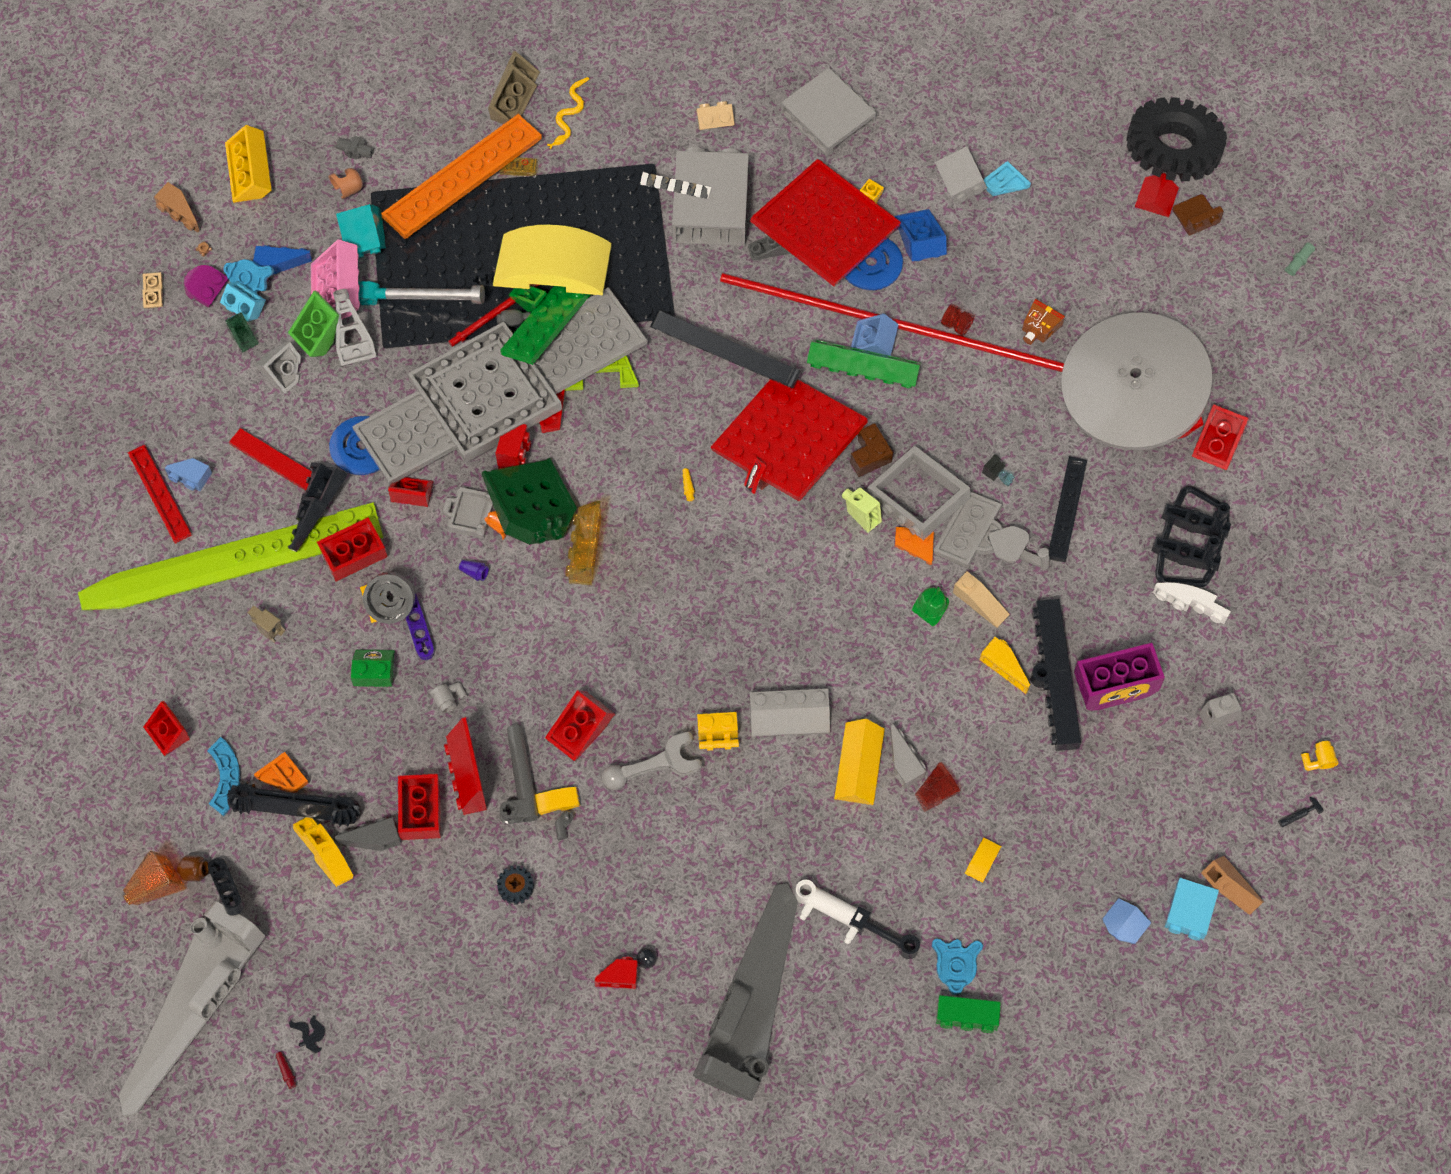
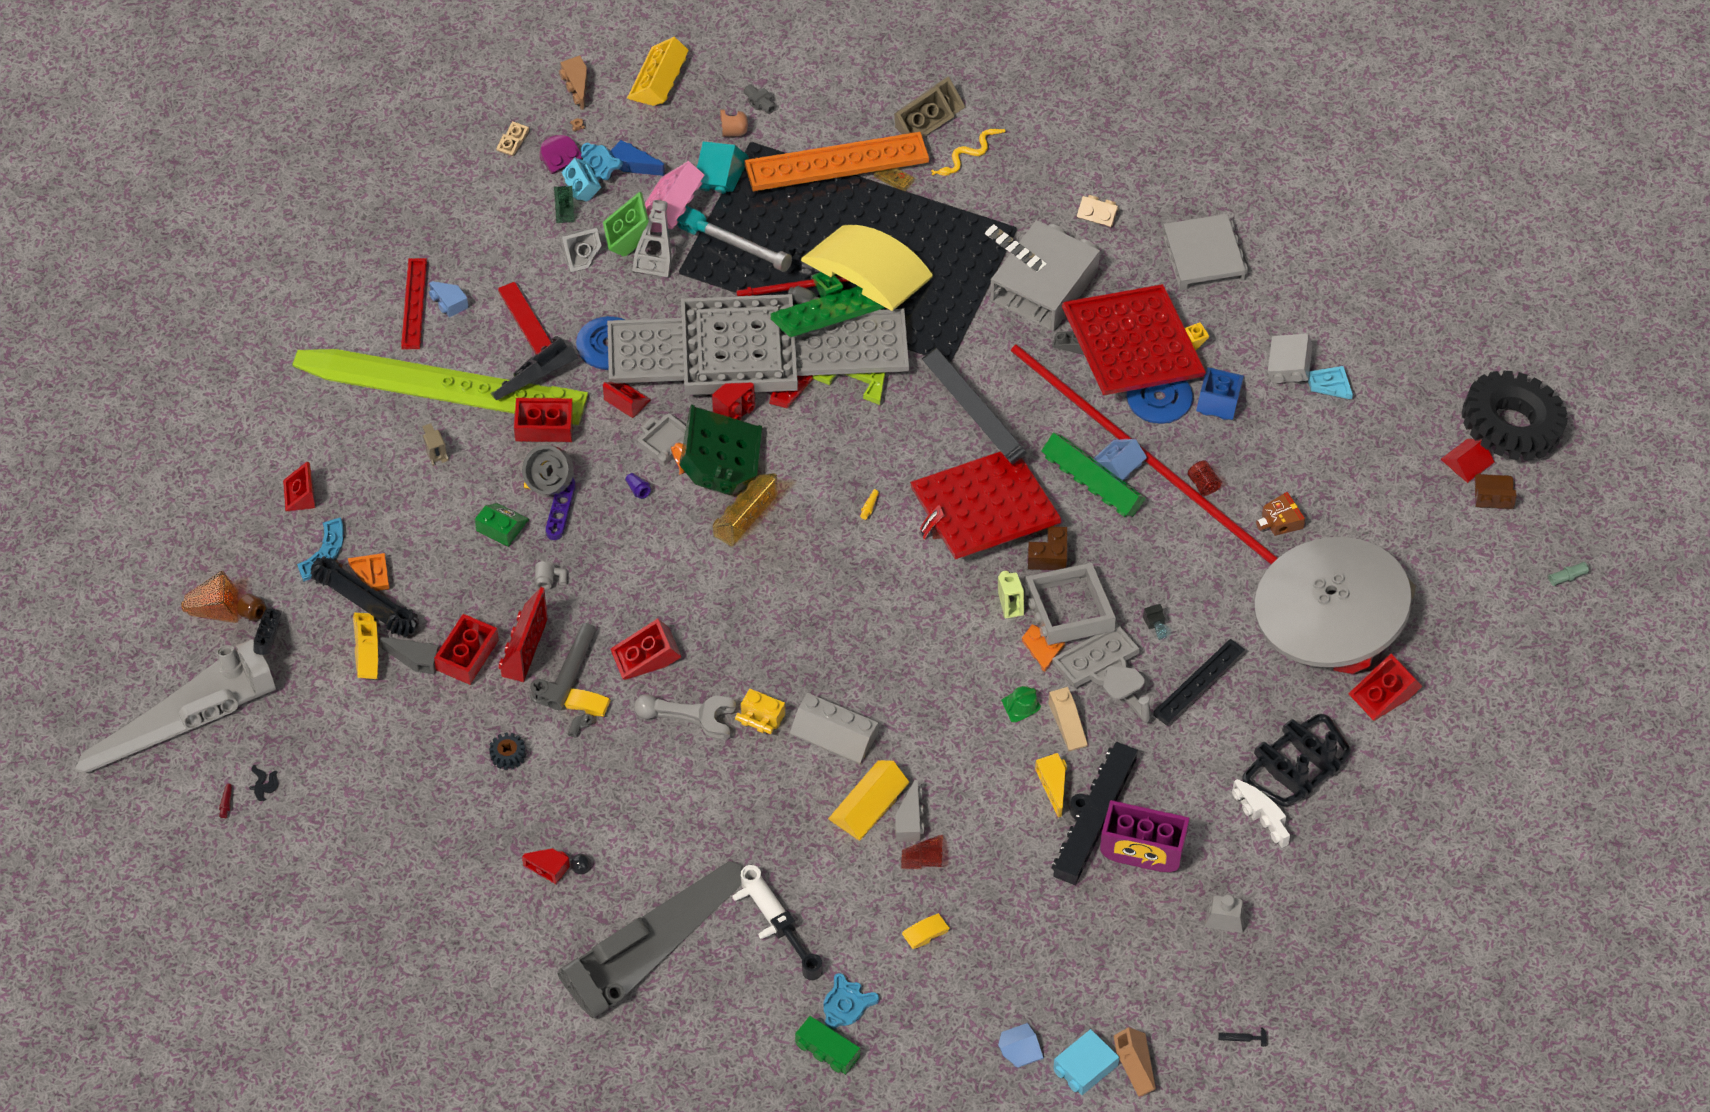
camera: 30 degrees right, 10 degrees down
yellow piece [1301,741,1339,771] -> none

